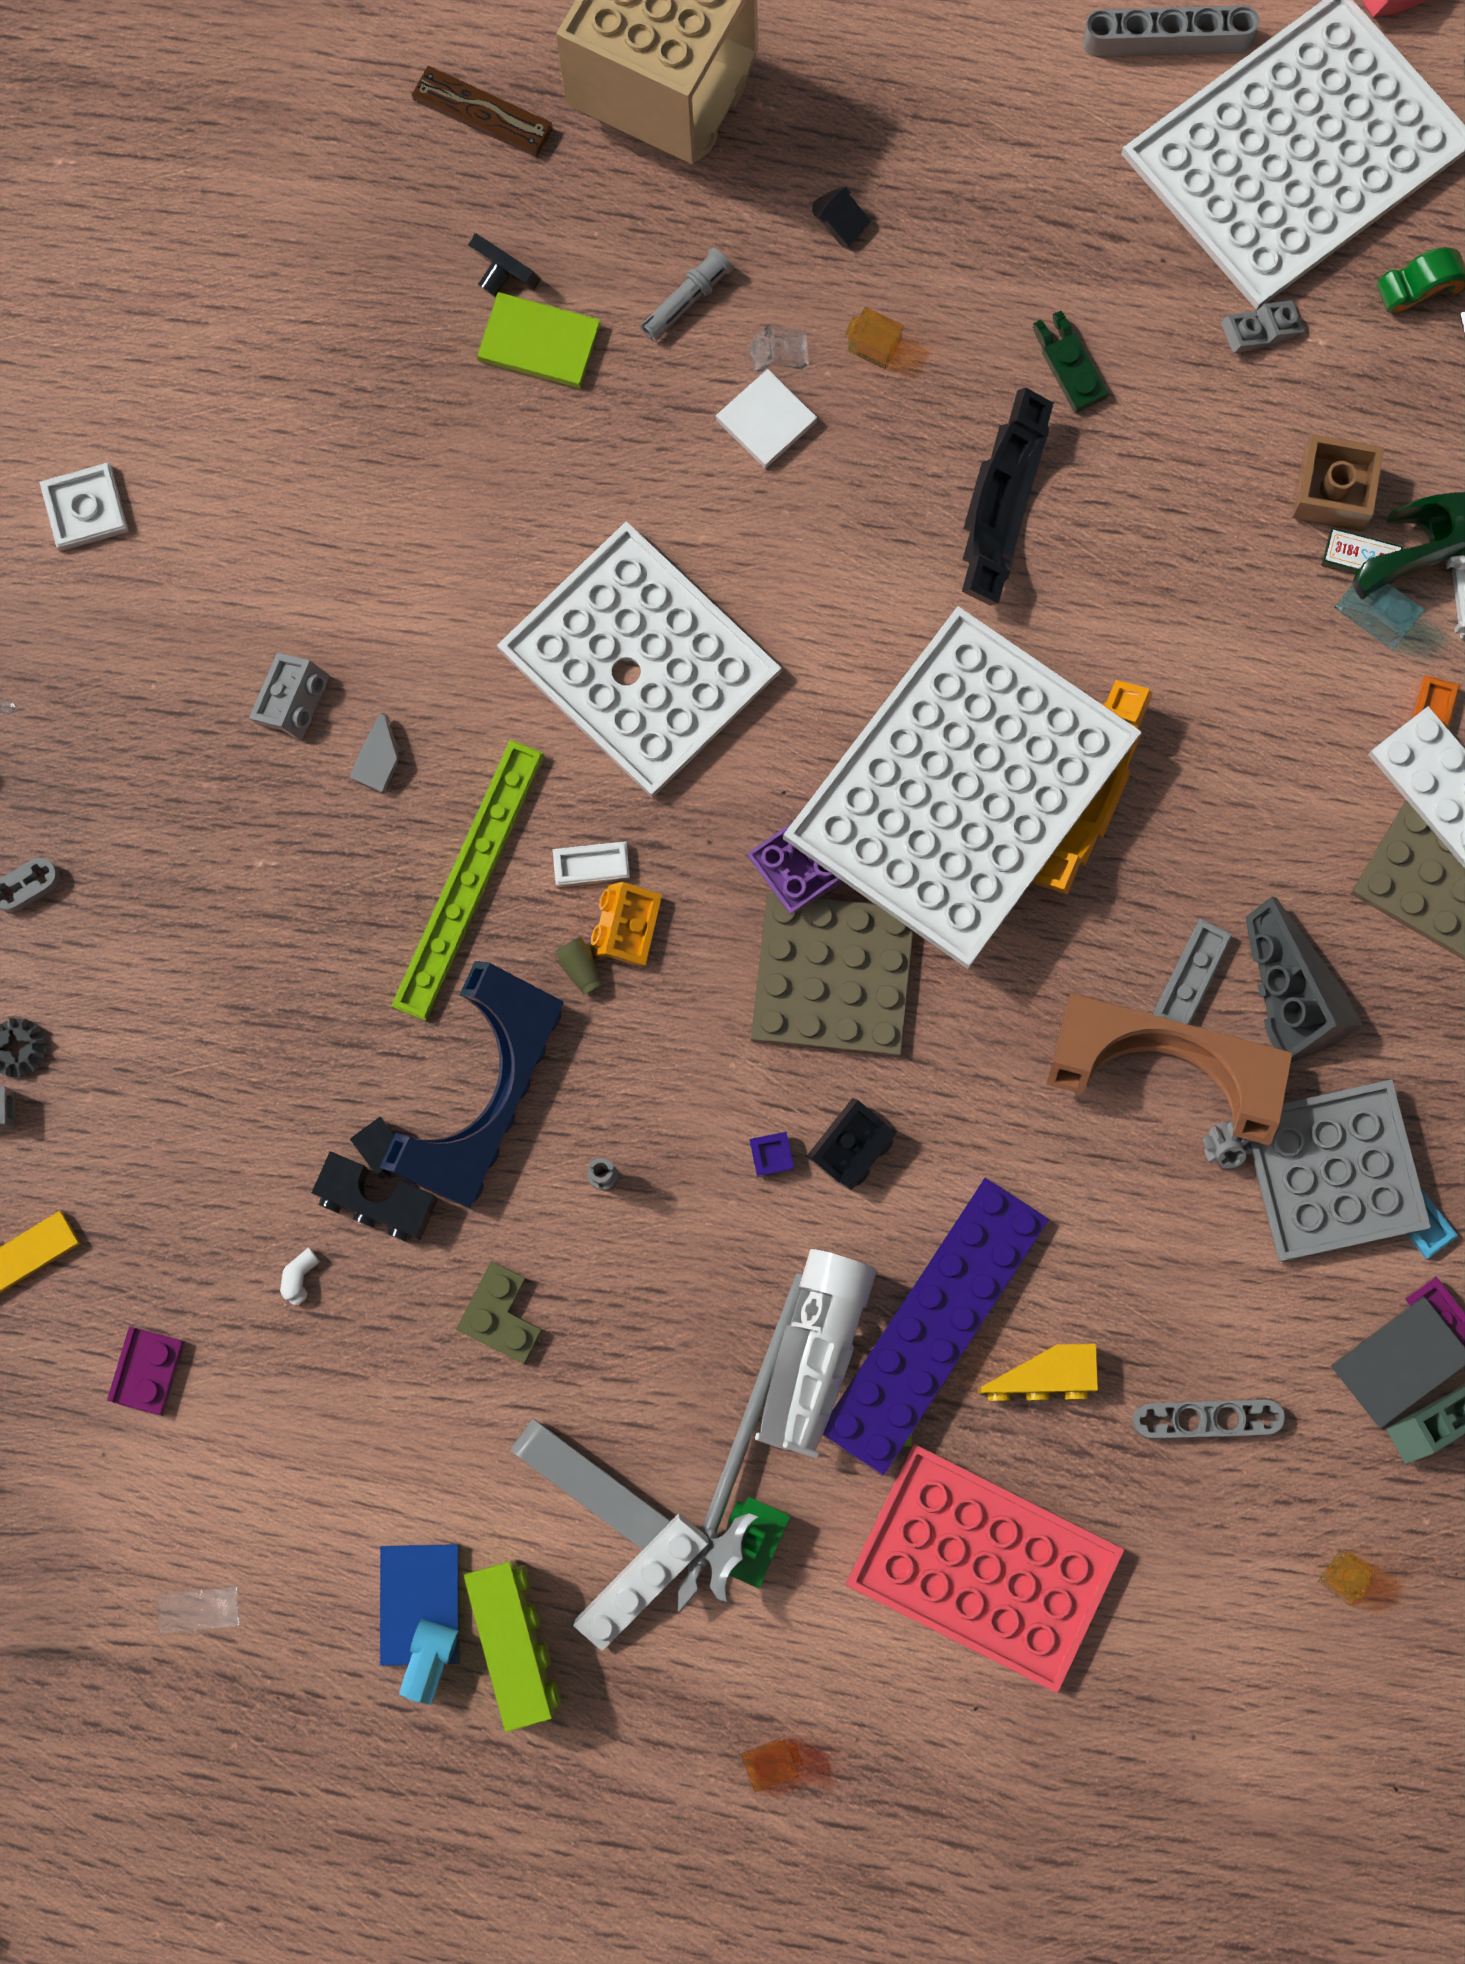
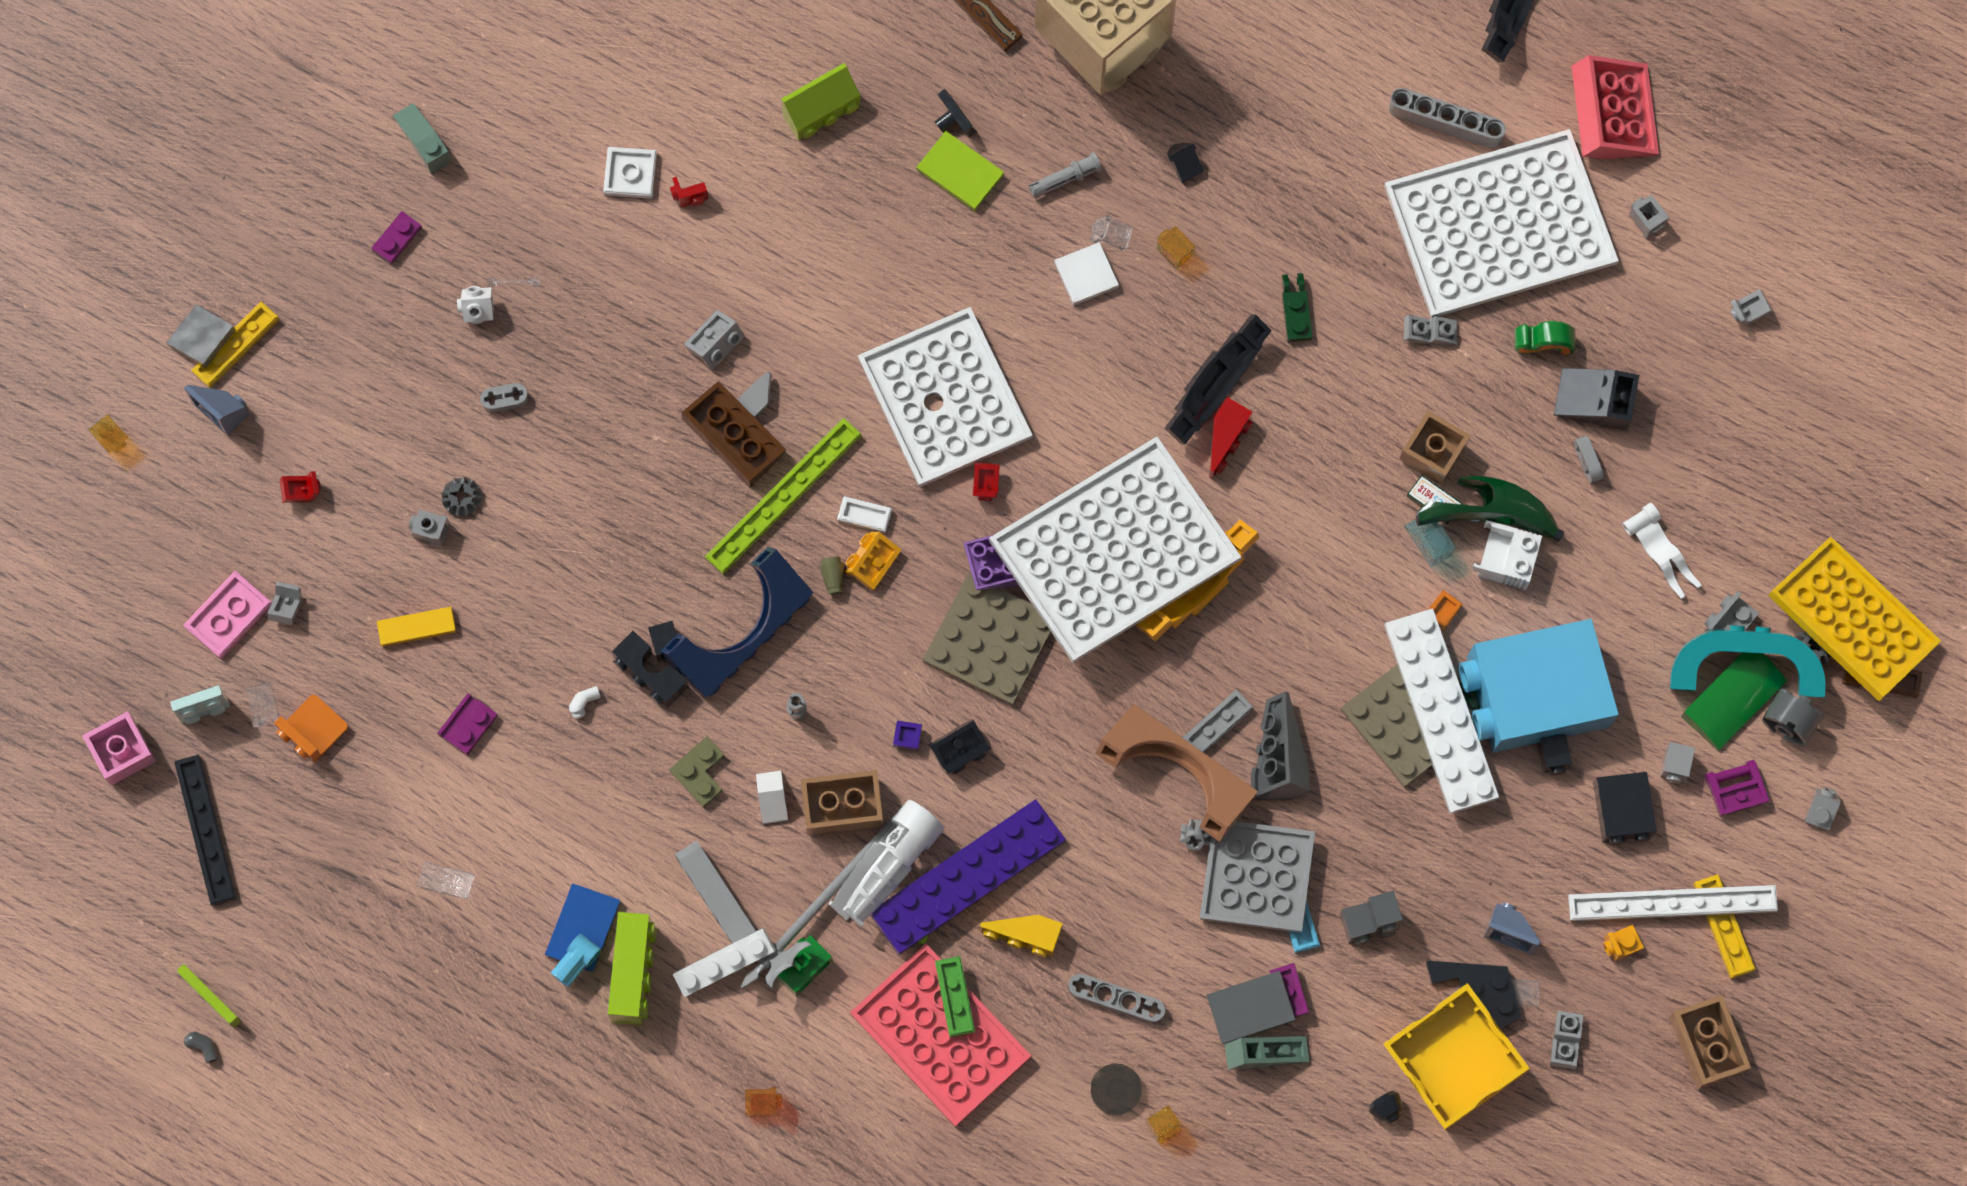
camera: 15 degrees right, 5 degrees down
none -> red bracket [669,177,709,208]
none -> reddish brown slope [682,381,786,488]
none -> white slope [756,771,788,824]
none -> lime slope [781,63,861,140]
none -> medium nougat brick [801,770,883,836]
none -> bright green tile [935,956,975,1038]
none -> red bracket [972,462,1000,501]
none -> clear smoke tile [1090,1063,1142,1116]
none -> red slope [1209,397,1254,479]

